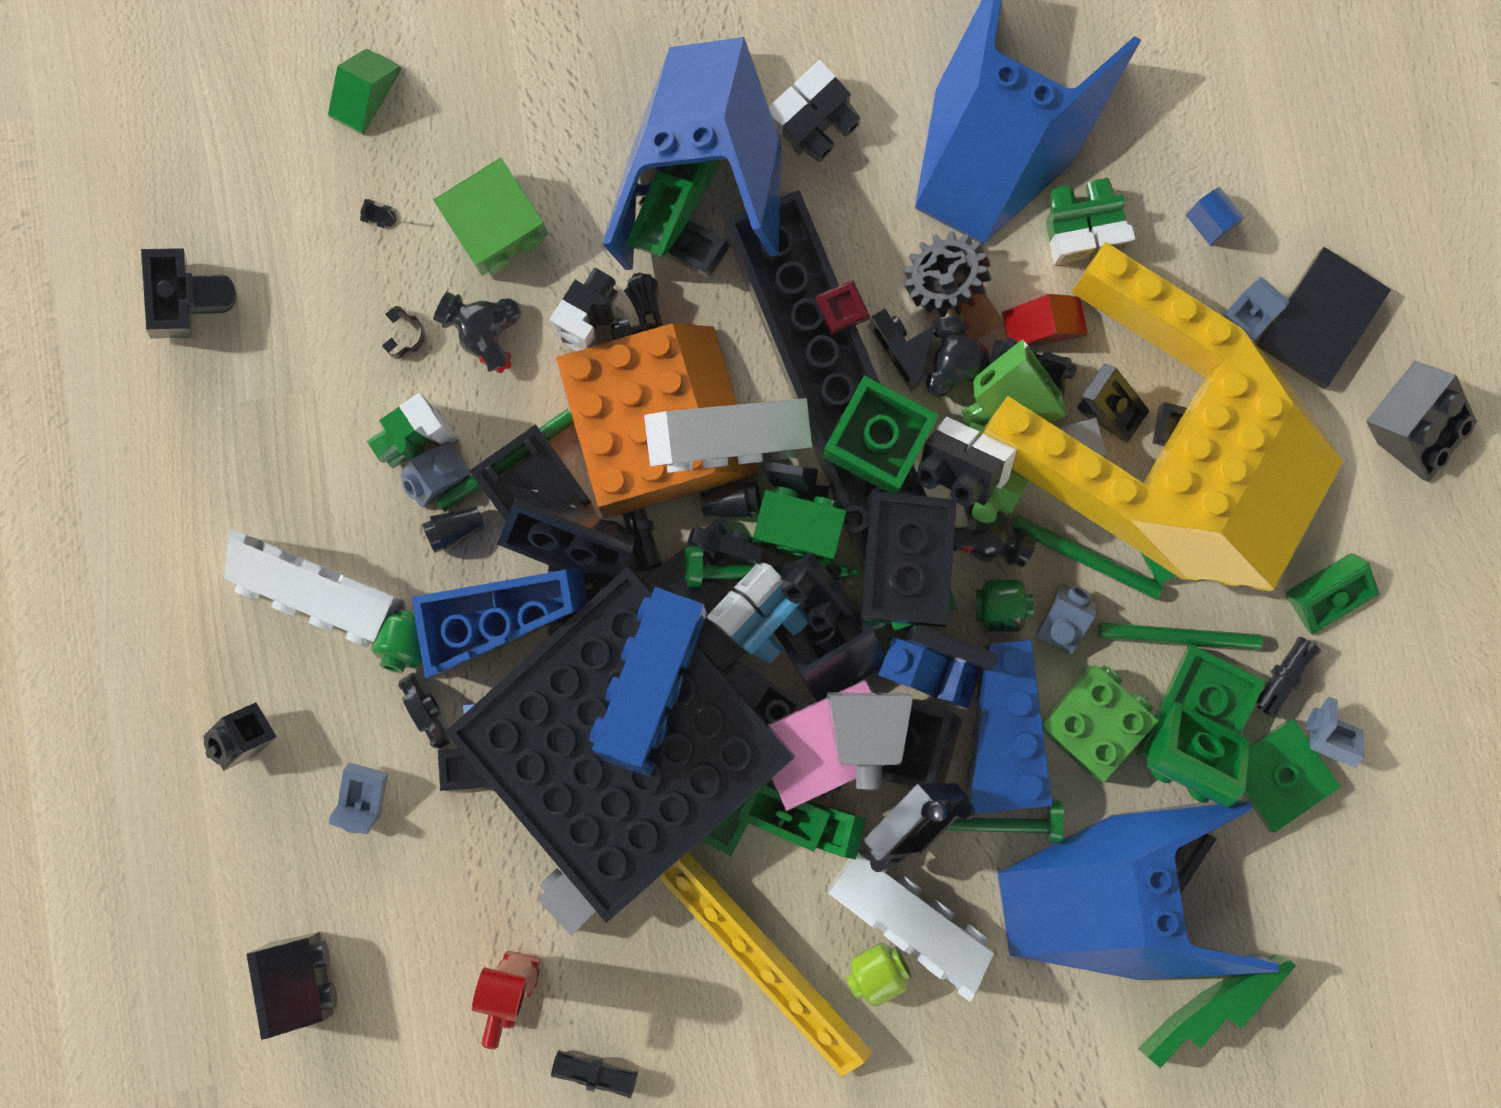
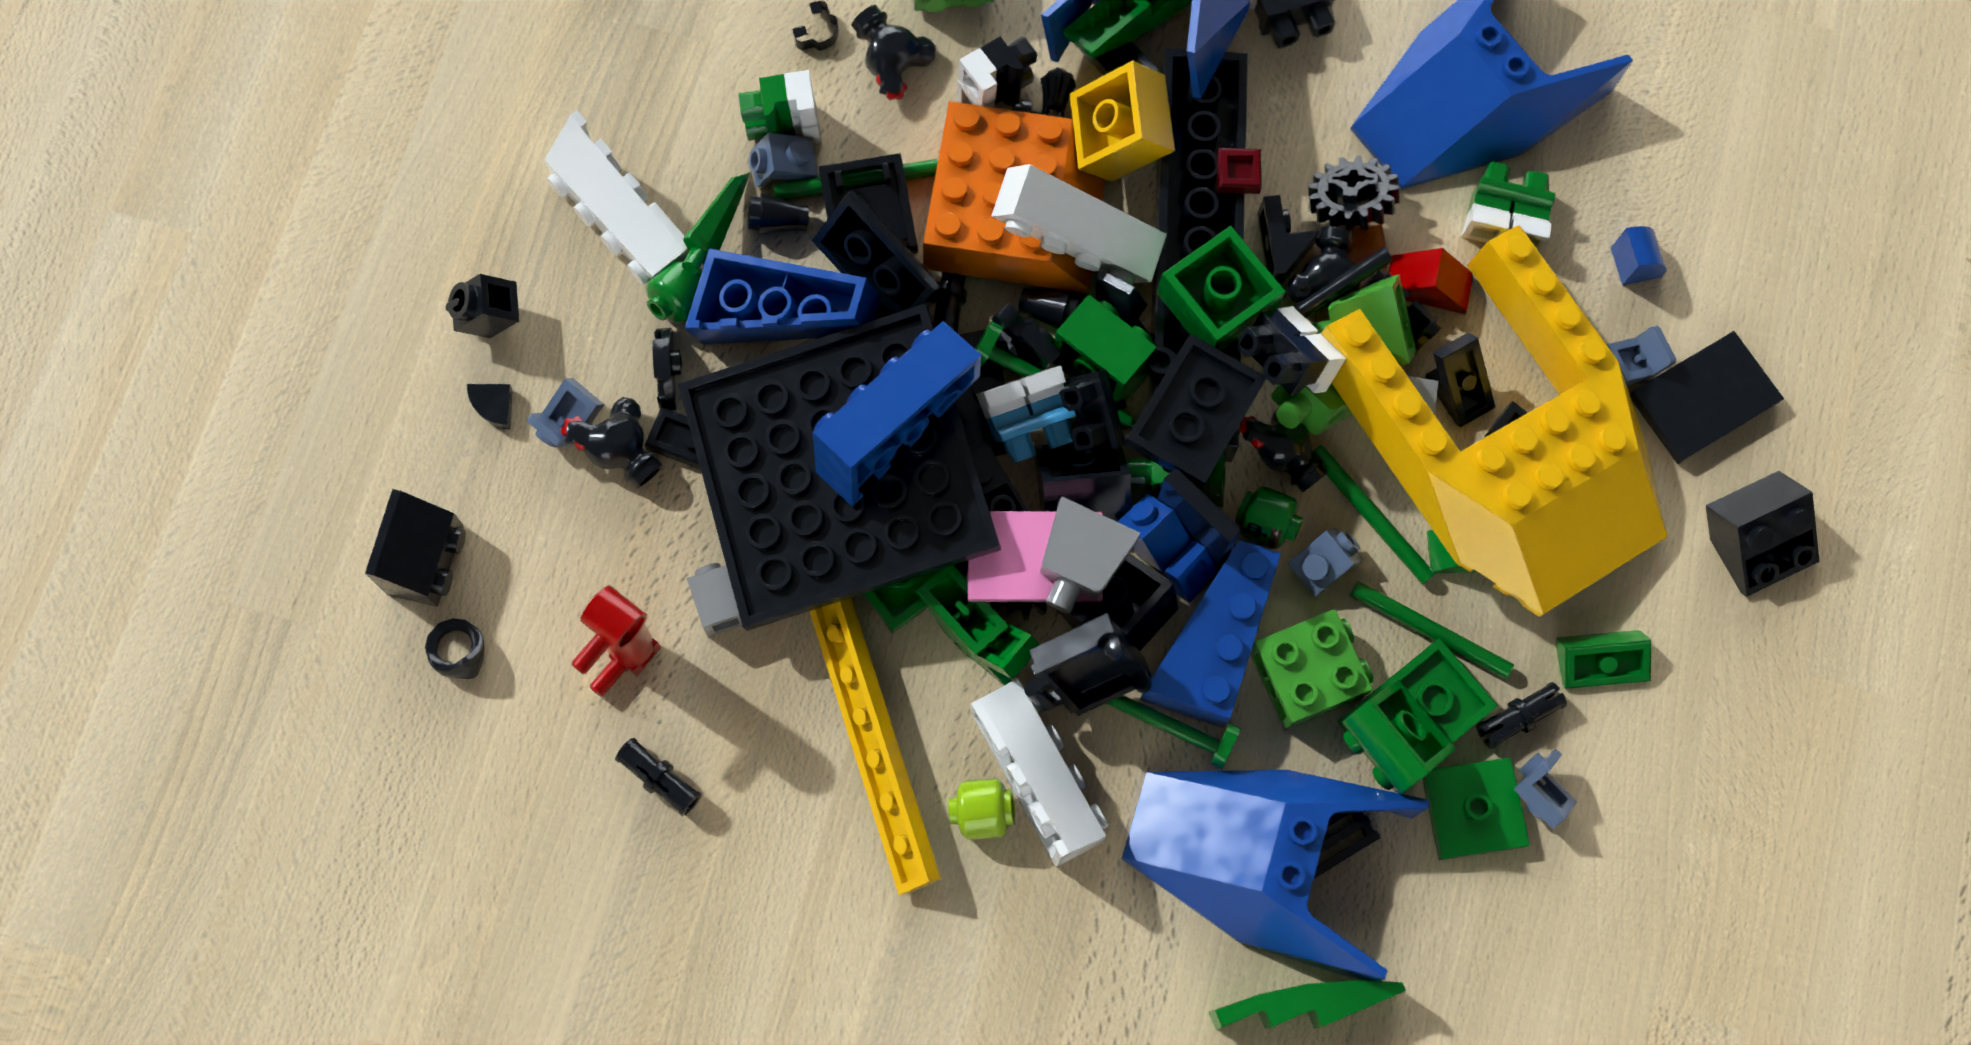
camera: 20 degrees right, 10 degrees down
none -> black piece [425,618,485,679]
none -> black tile [467,384,513,429]
none -> black animal [560,397,663,489]
none -> green bar [682,172,751,274]
none -> yellow brick [1070,60,1175,182]
none -> black bar [1294,246,1394,318]

